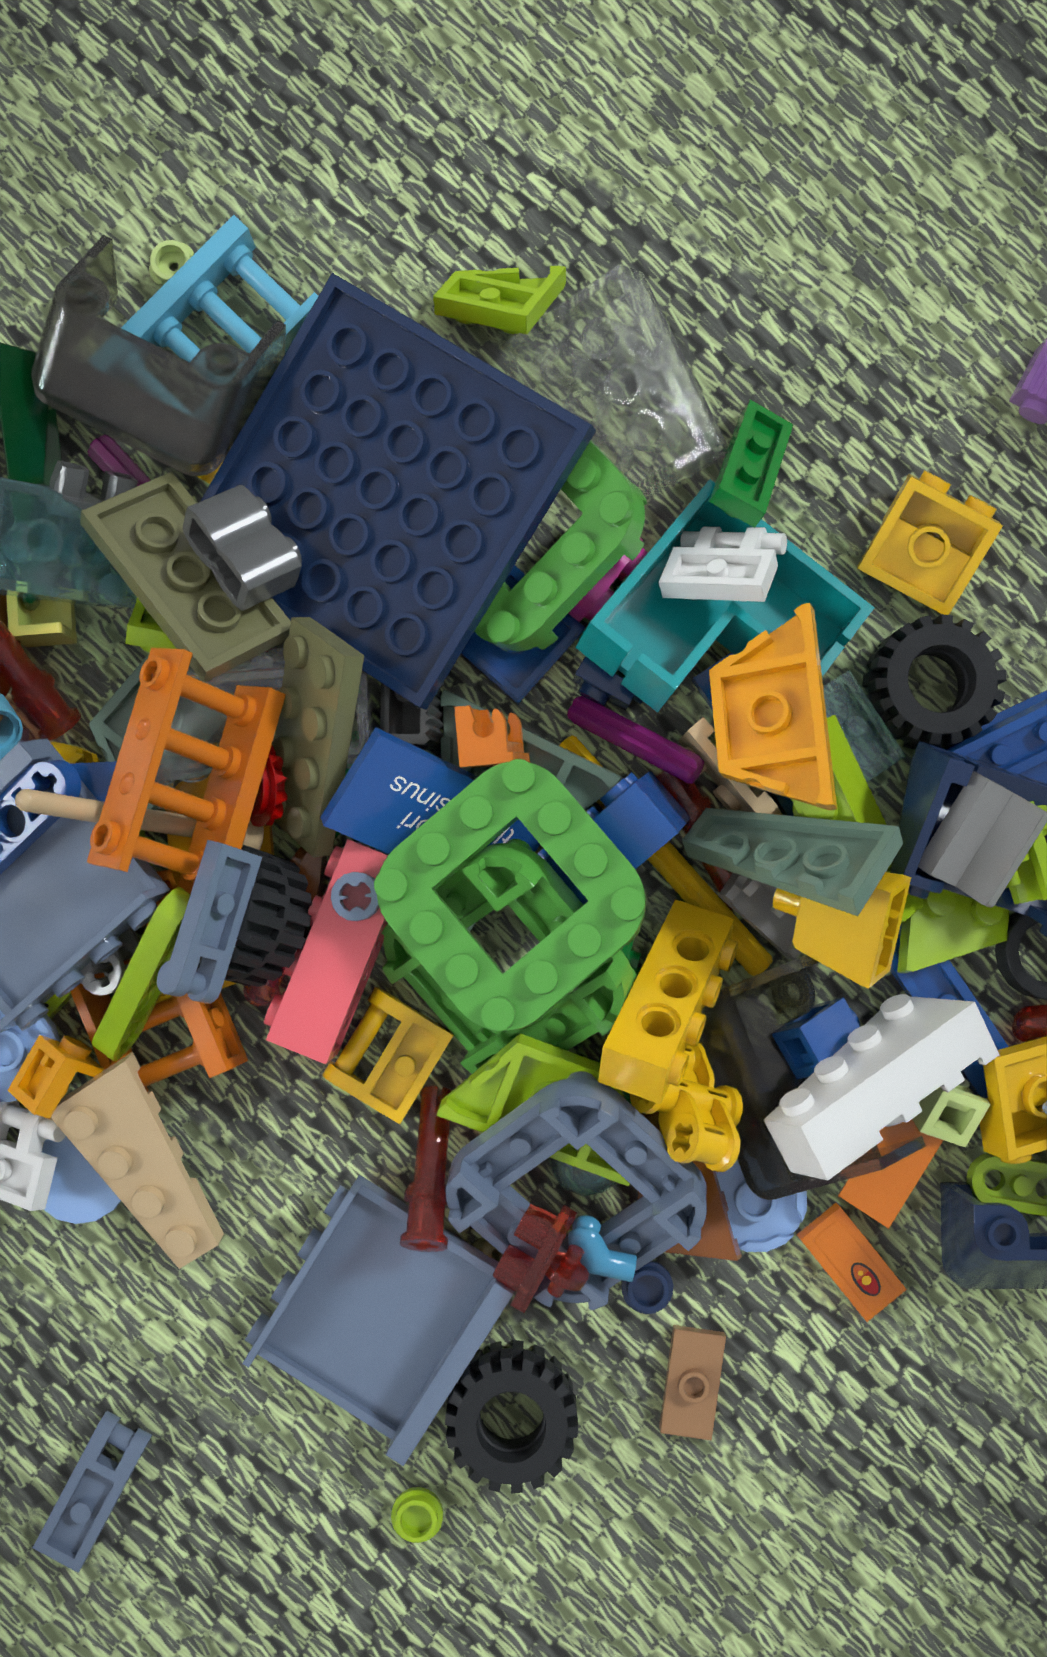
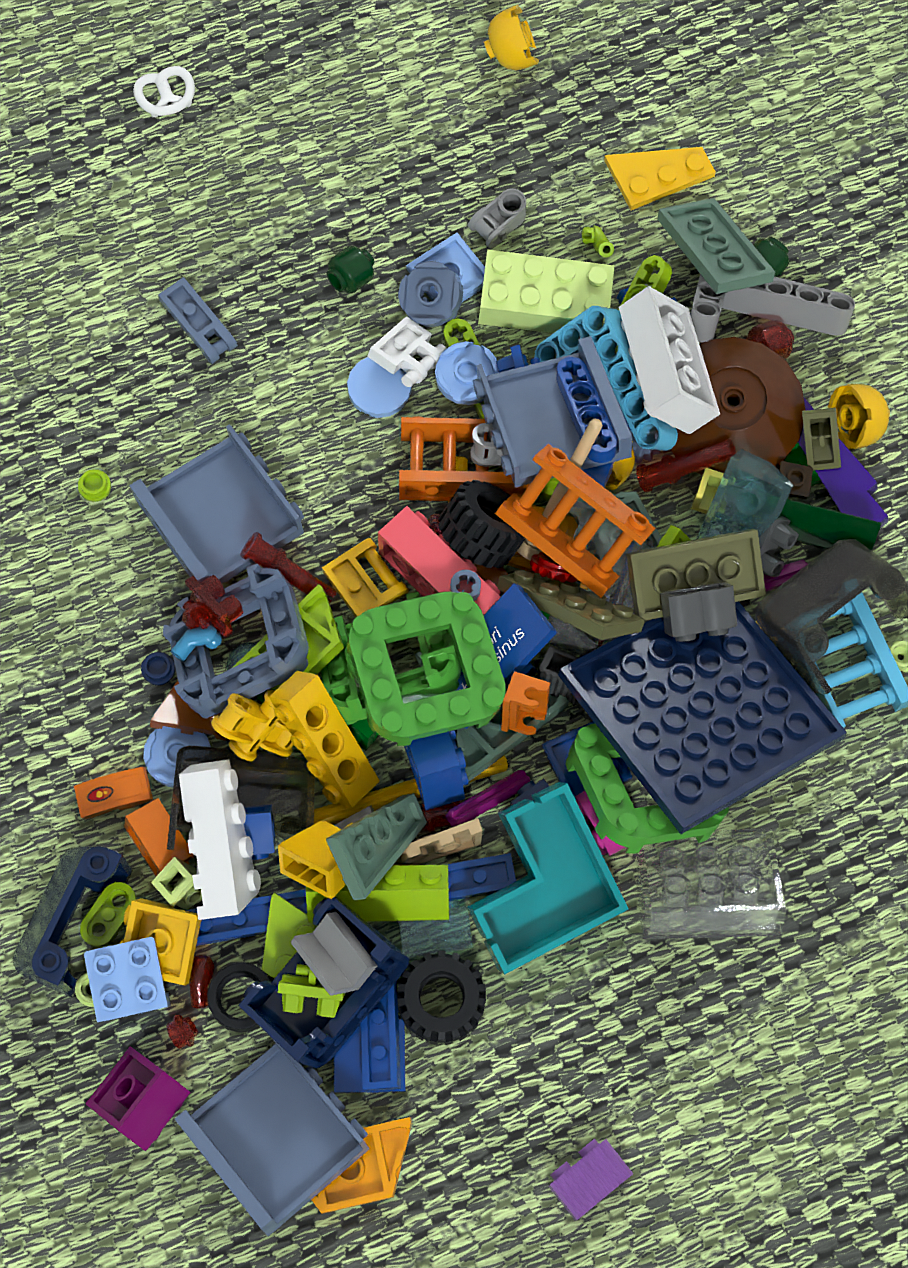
camera: 110 degrees right, 15 degrees down
light orange bracket [7,1035,104,1119] -> none
tan wing [51,1051,224,1269] -> none
lime beam [92,887,191,1061] -> none
sand blue plate [157,840,262,1004] -> none
lime wing [433,265,566,335] -> none
black tyre [445,1340,578,1494] -> none
white plate [659,526,787,602] -> none
medium nougat plate [659,1325,726,1441] -> none
green plate [709,399,794,528] -> none
light orange wing [709,603,837,810] -> none
yellow plate [857,470,1003,615] -> none

